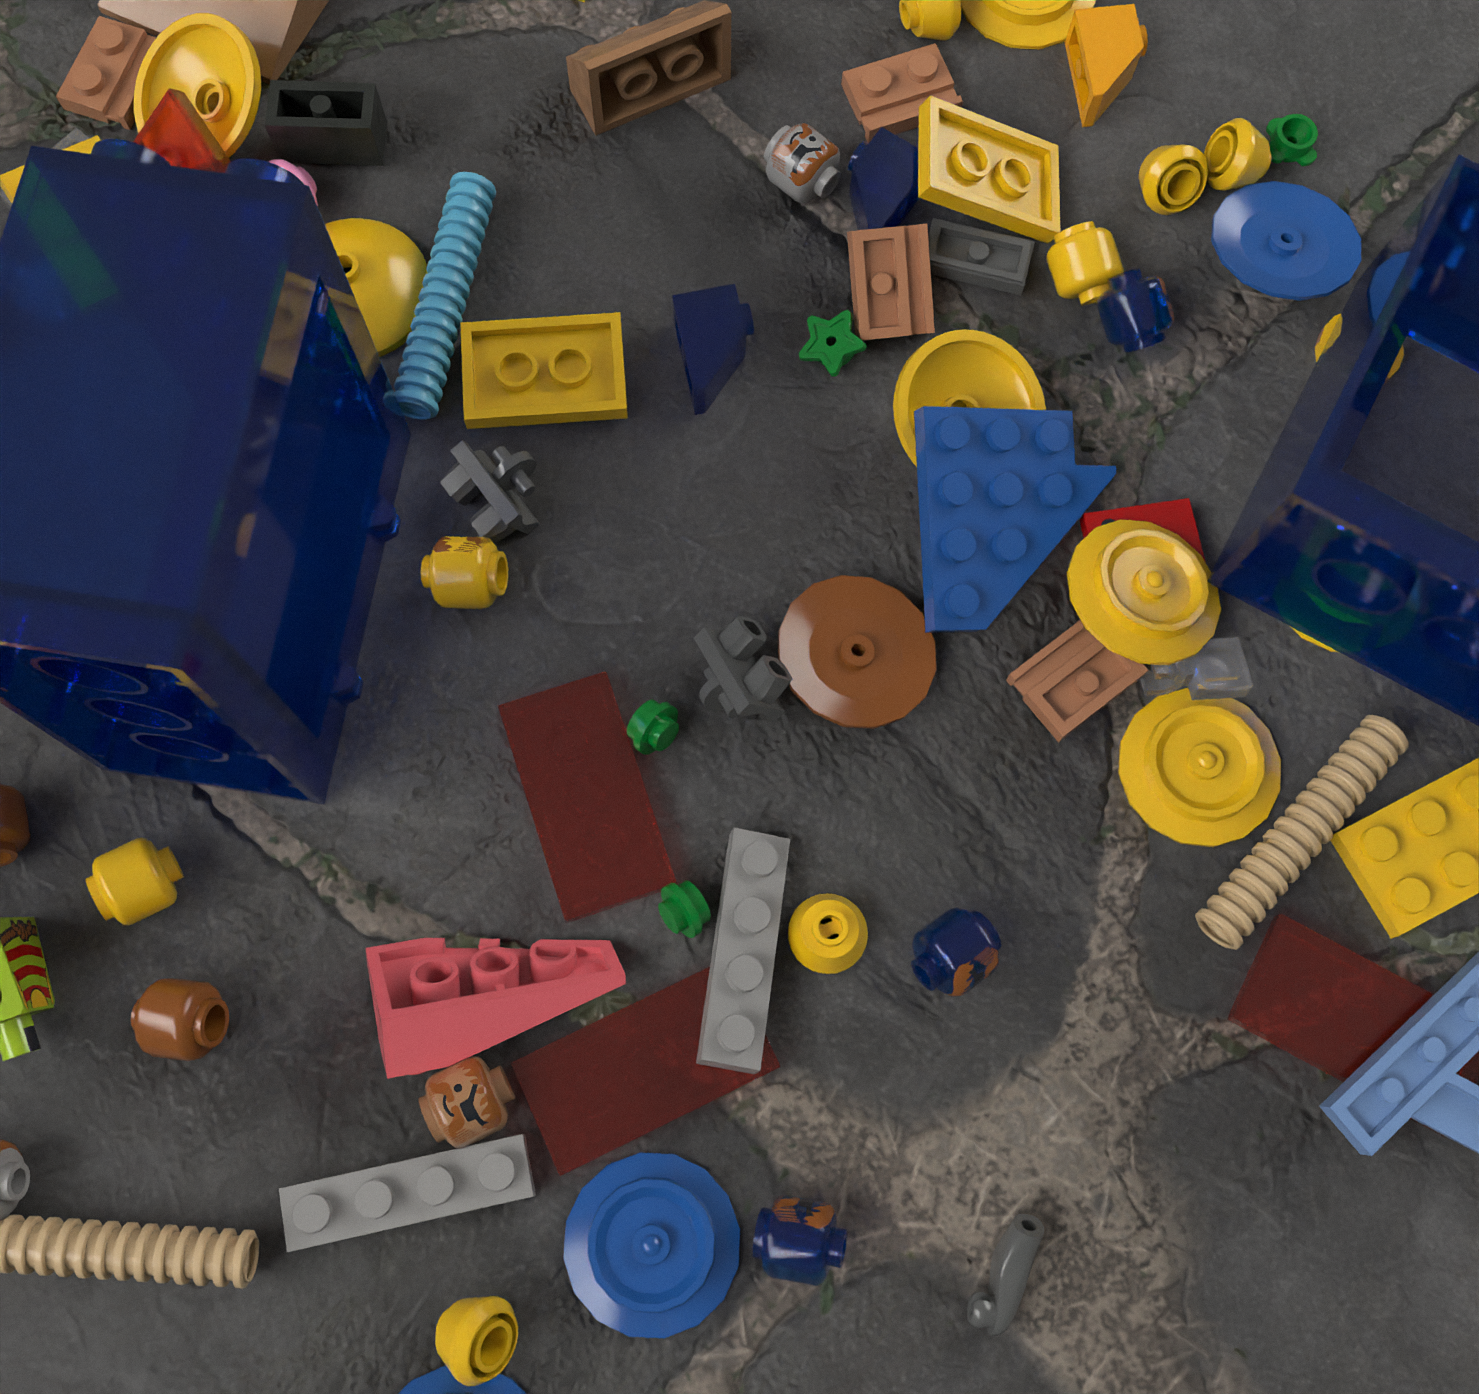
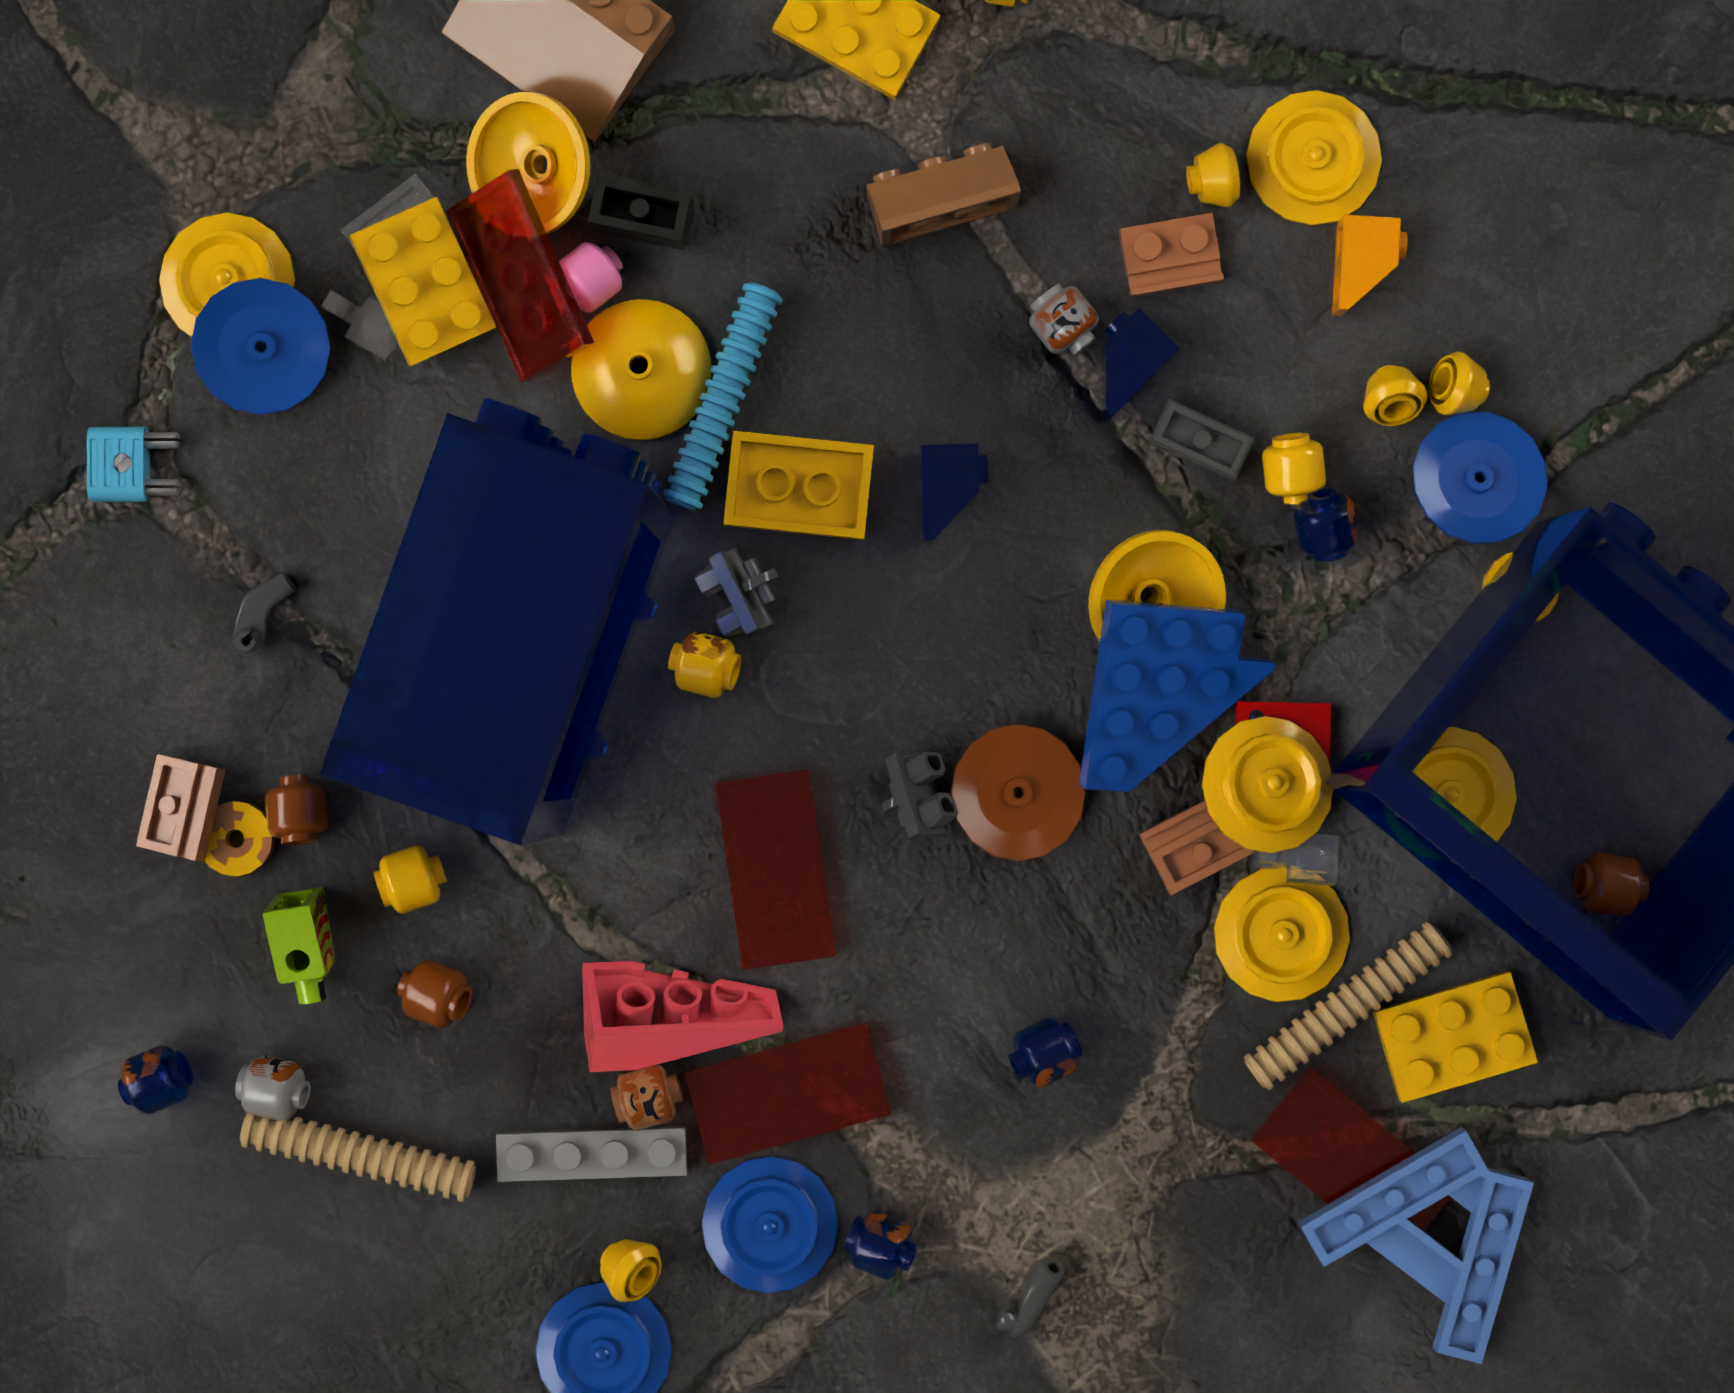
camera: 15 degrees right, 15 degrees up
nougat plate [56,16,159,130] -> none
green plate [627,699,679,755] -> none
green plate [658,880,711,938] -> none
light grey plate [696,828,790,1074] -> none
yellow cone [788,893,868,974] -> none
green plate [799,310,867,377] -> none
nougat plate [847,224,935,341] -> none
yellow plate [918,95,1061,244] -> none
green plate [1266,114,1318,166] -> none

